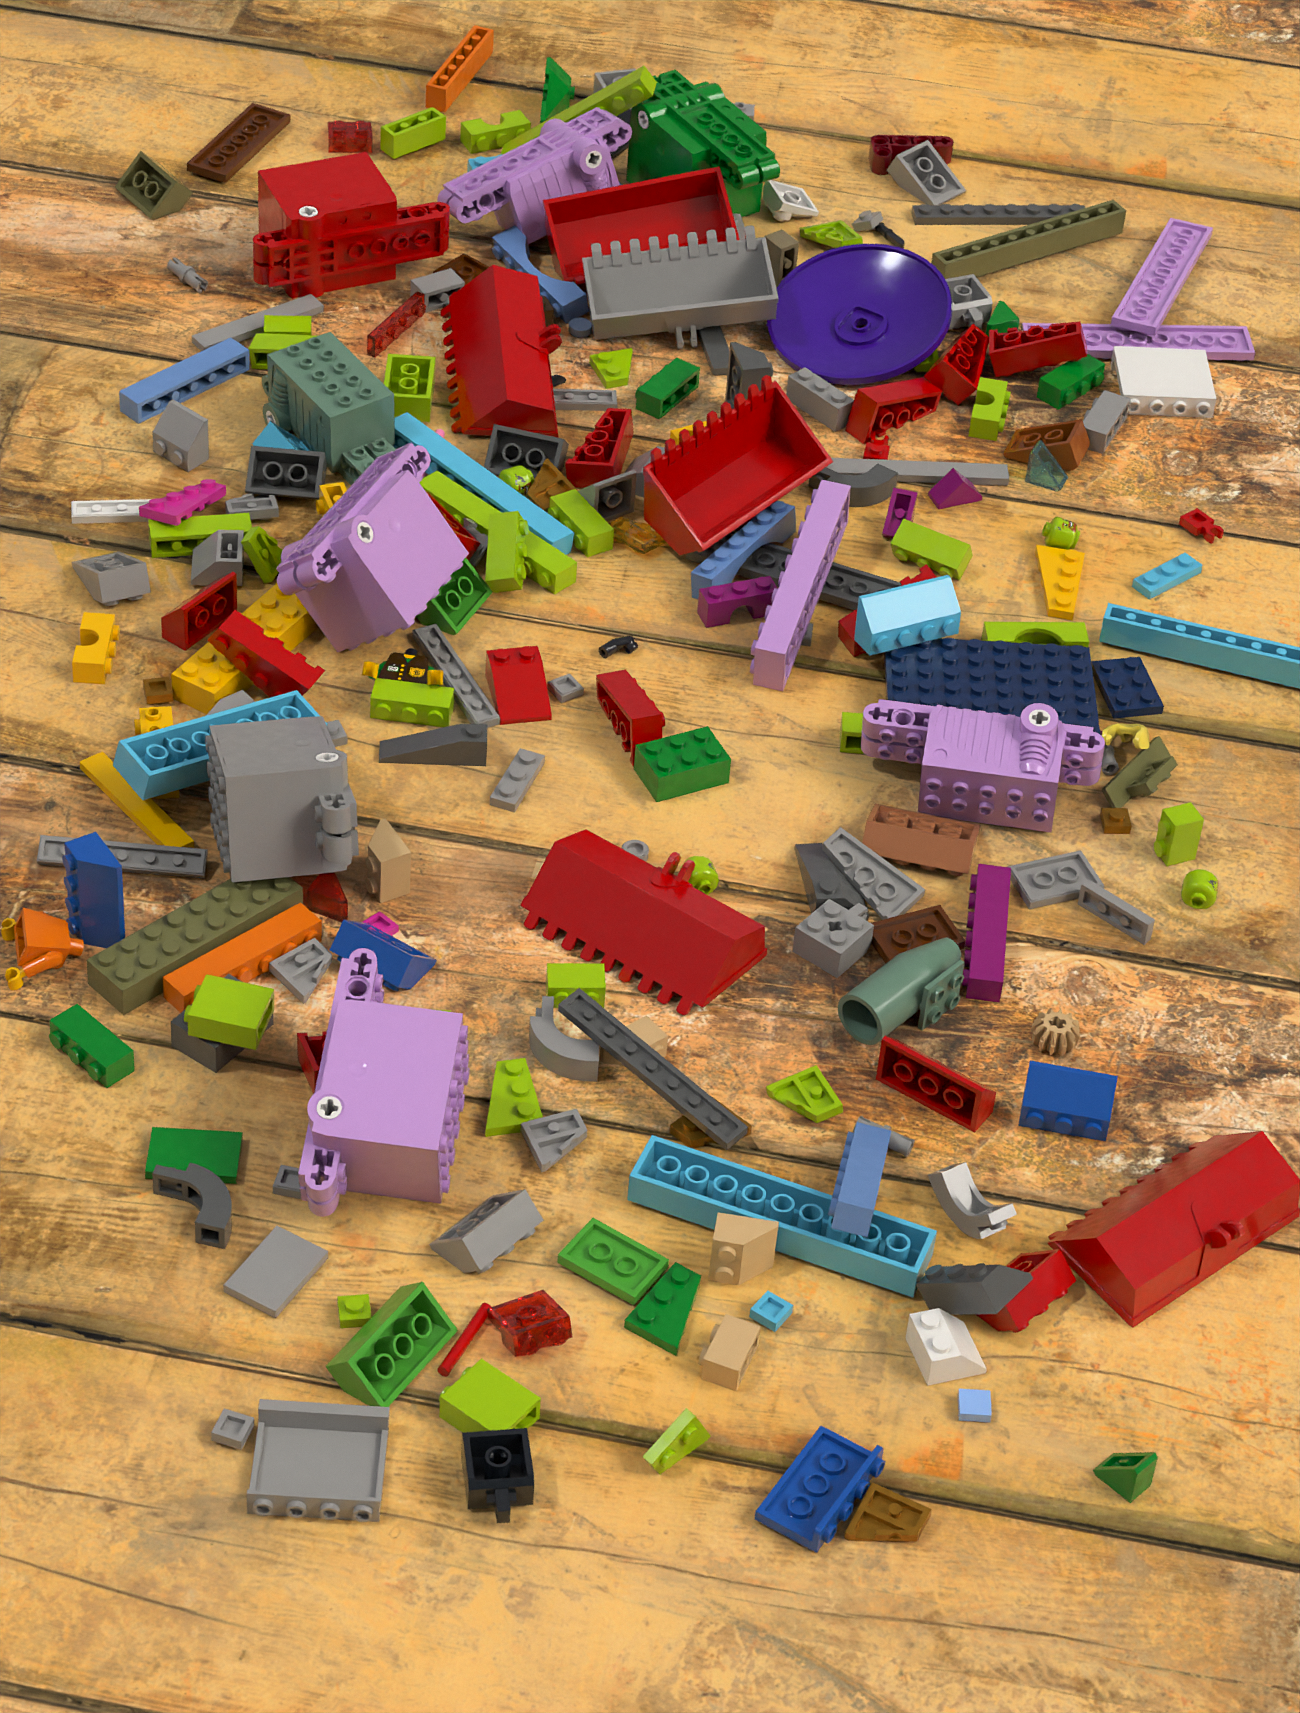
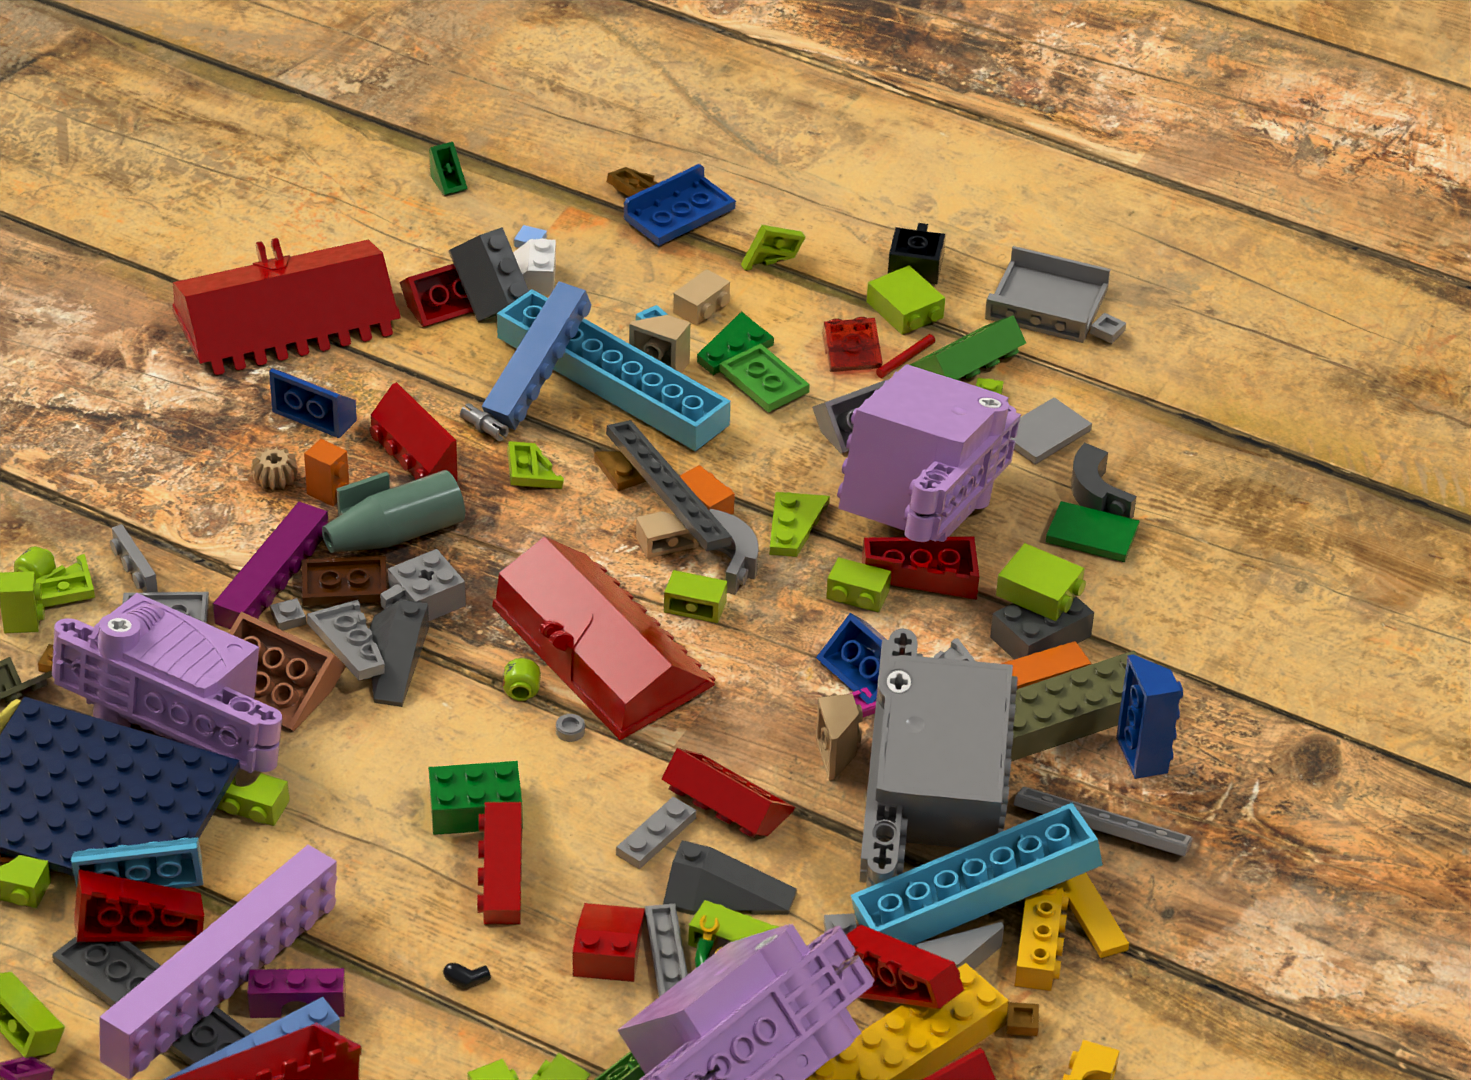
camera: 160 degrees left, 0 degrees up
orange torso [1,908,84,991] -> none
green brick [49,1004,135,1088] -> none
light grey tile [273,1165,301,1199] -> none
light grey wing [520,1109,588,1172] -> none
light grey tile [547,674,584,703] -> none
light grey arch [928,1162,1017,1239] -> none
none -> lime wing [36,554,95,607]
none -> light grey plate [270,598,306,630]
none -> orange brick [304,439,349,506]
none -> red slope [661,748,795,838]
none -> orange brick [680,465,735,515]

